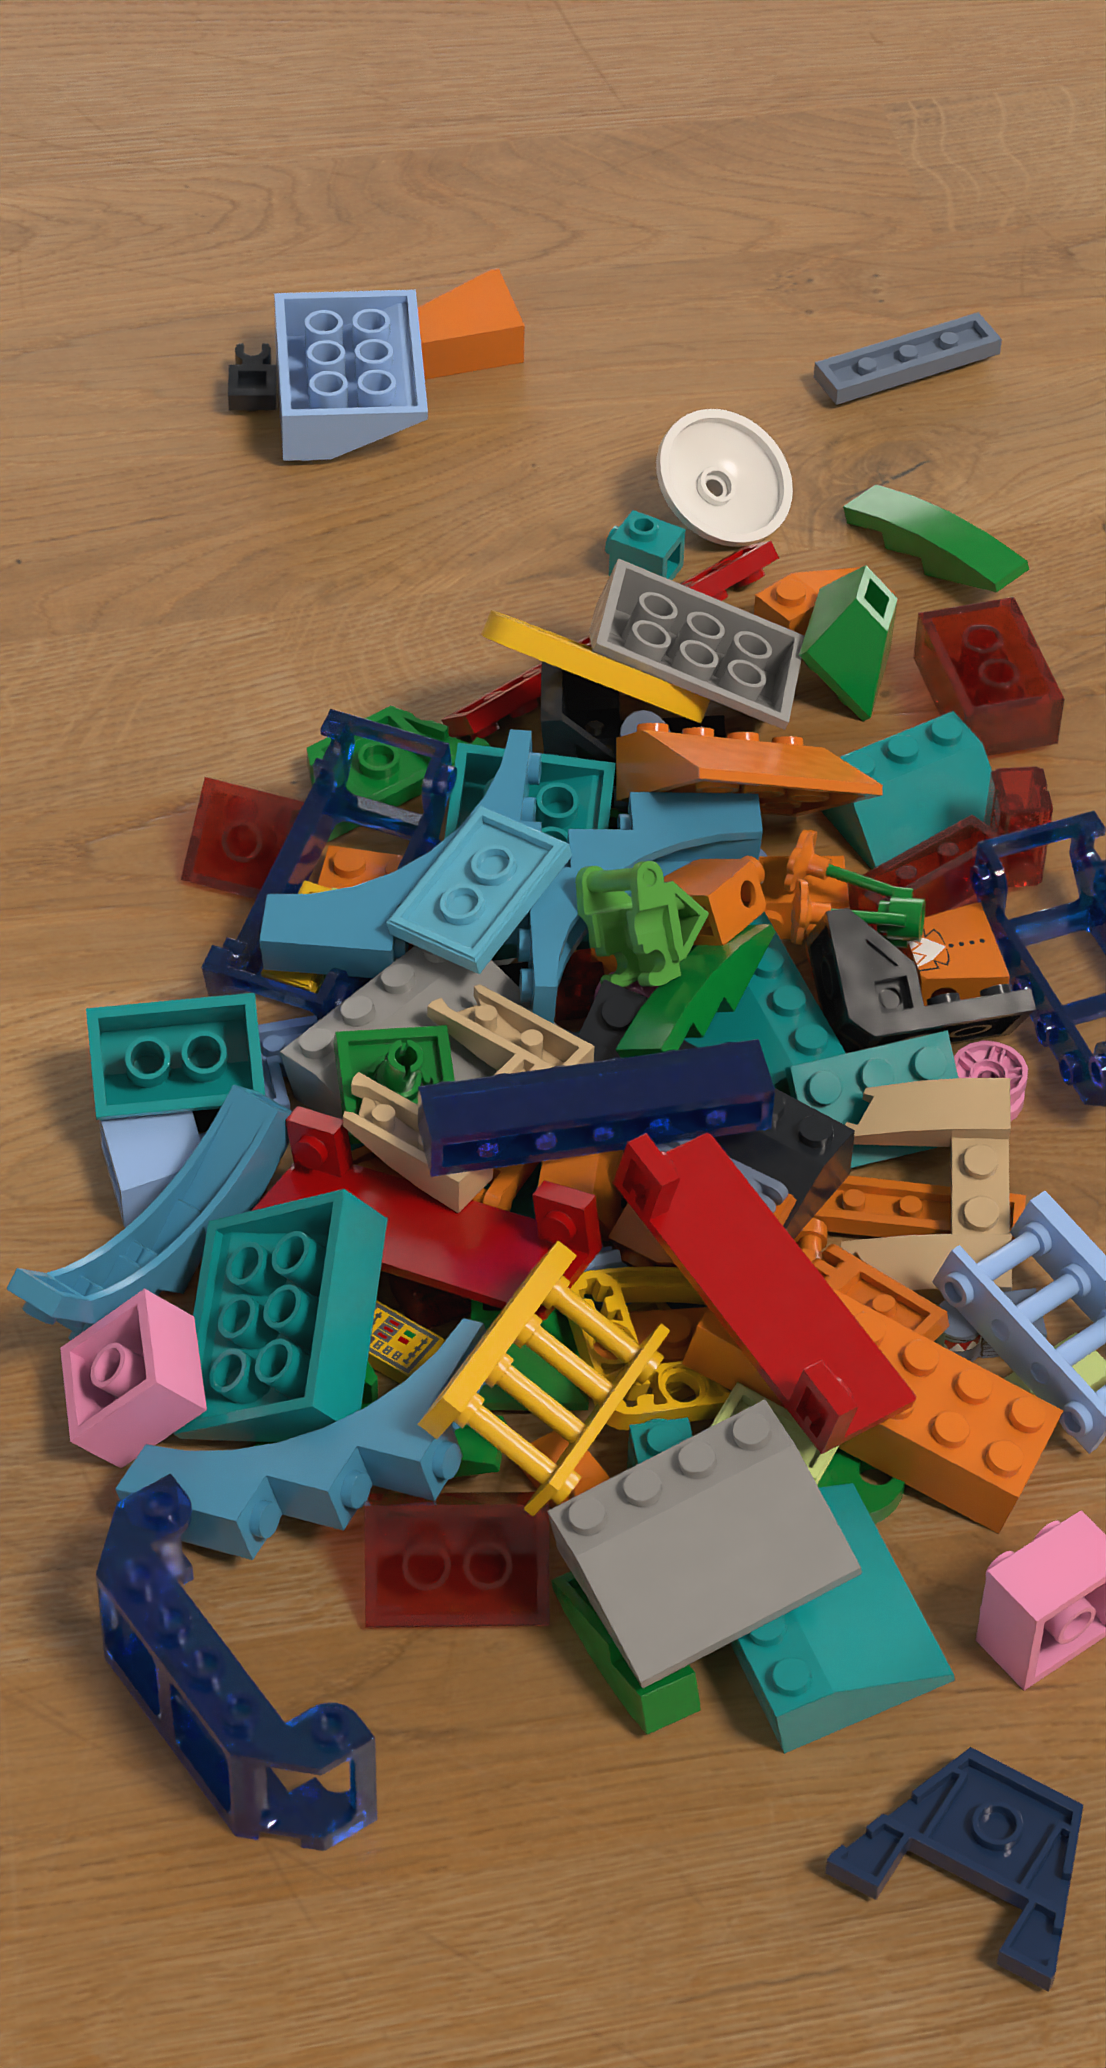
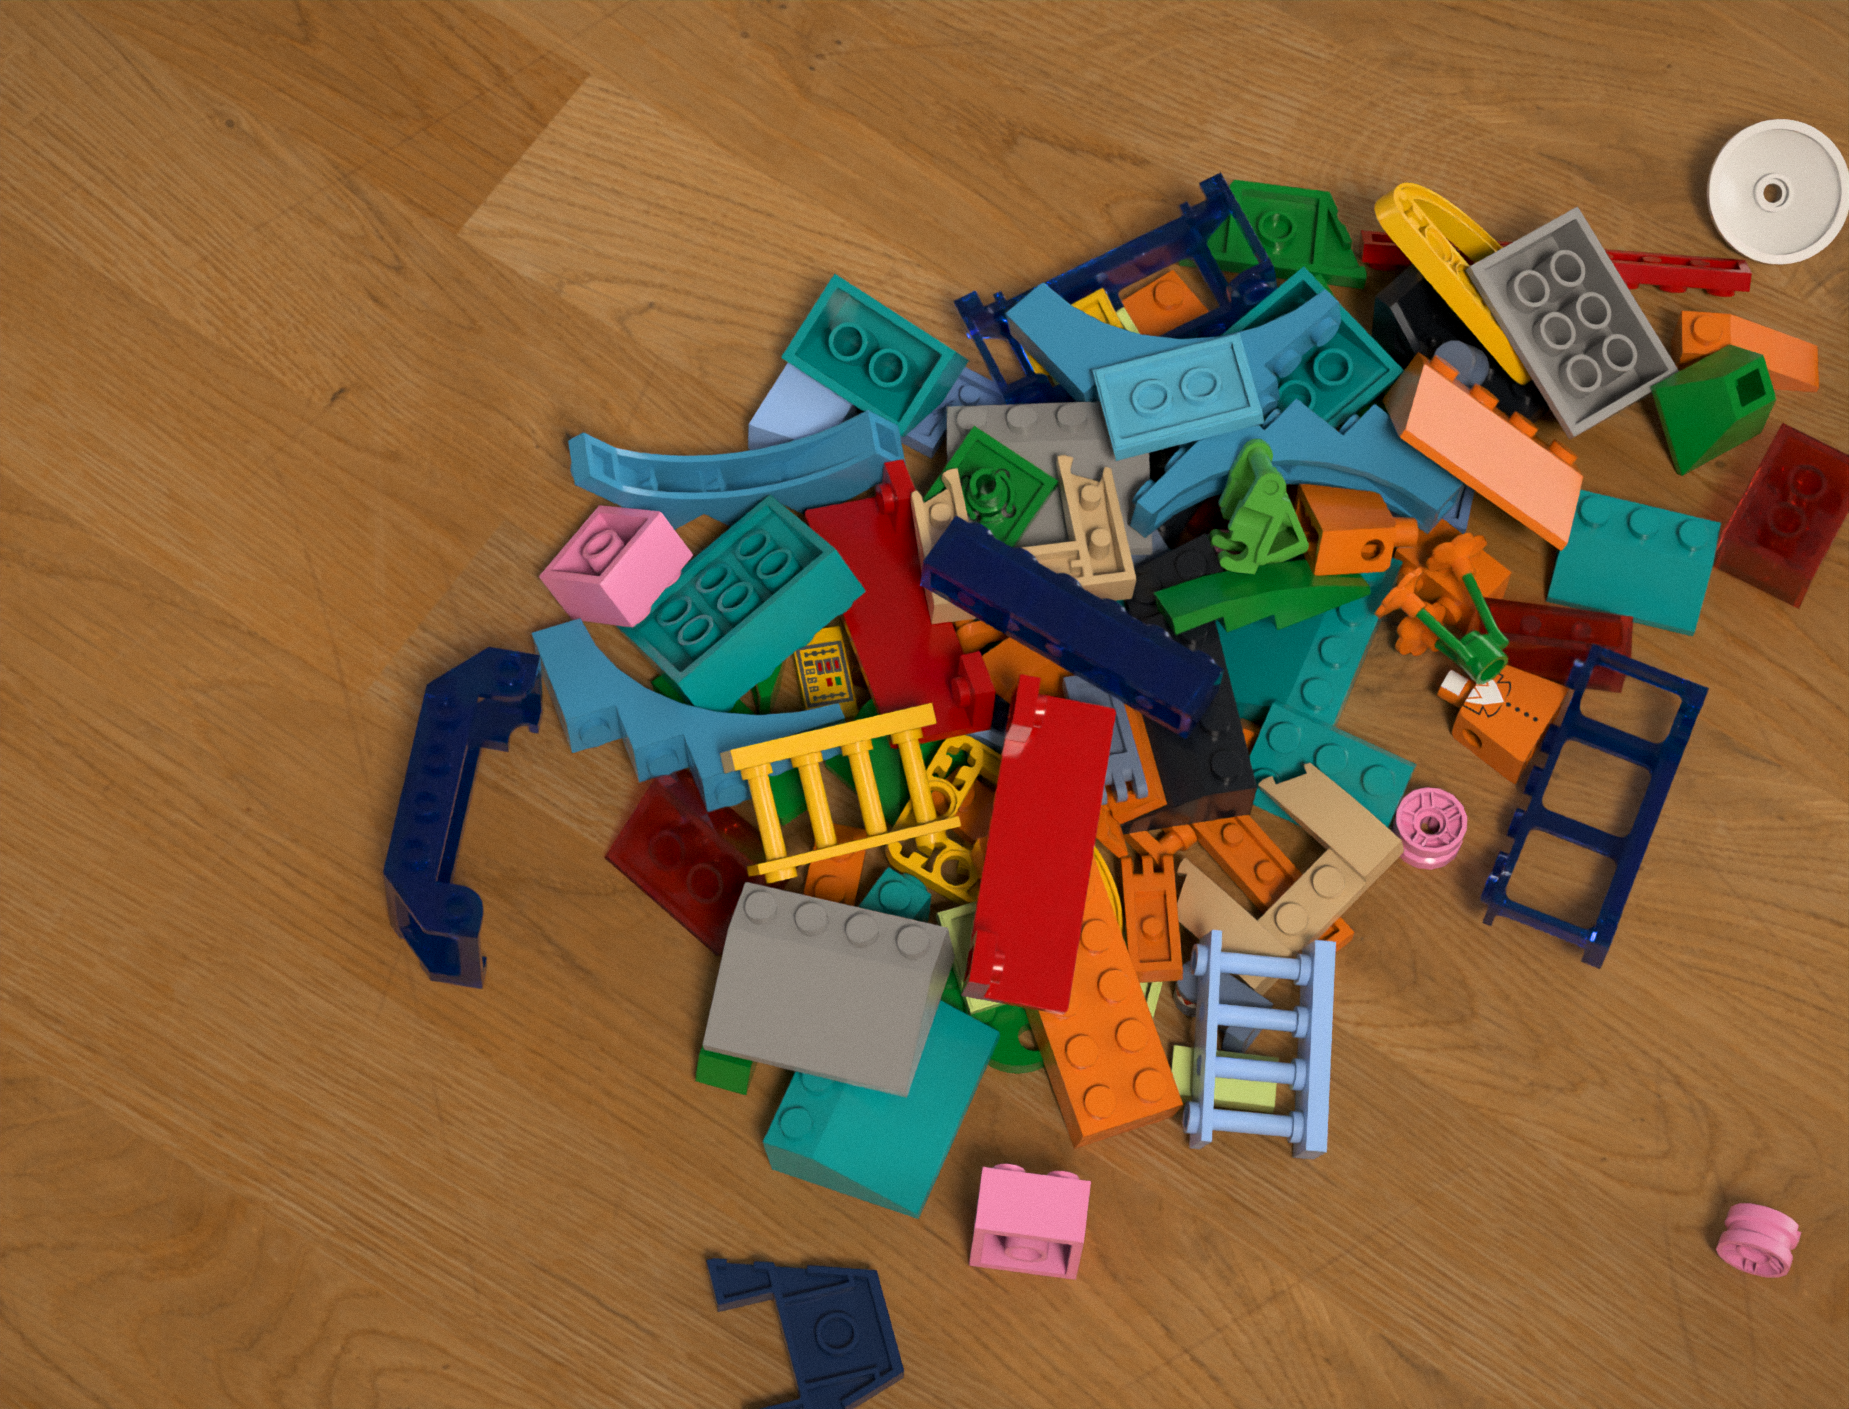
camera: 40 degrees right, 15 degrees up
clear red slope [180,777,321,902] -> none
teal brick [605,510,685,580] -> none
black bracket [806,908,1036,1054] -> none
clear red brick [981,766,1053,888] -> none

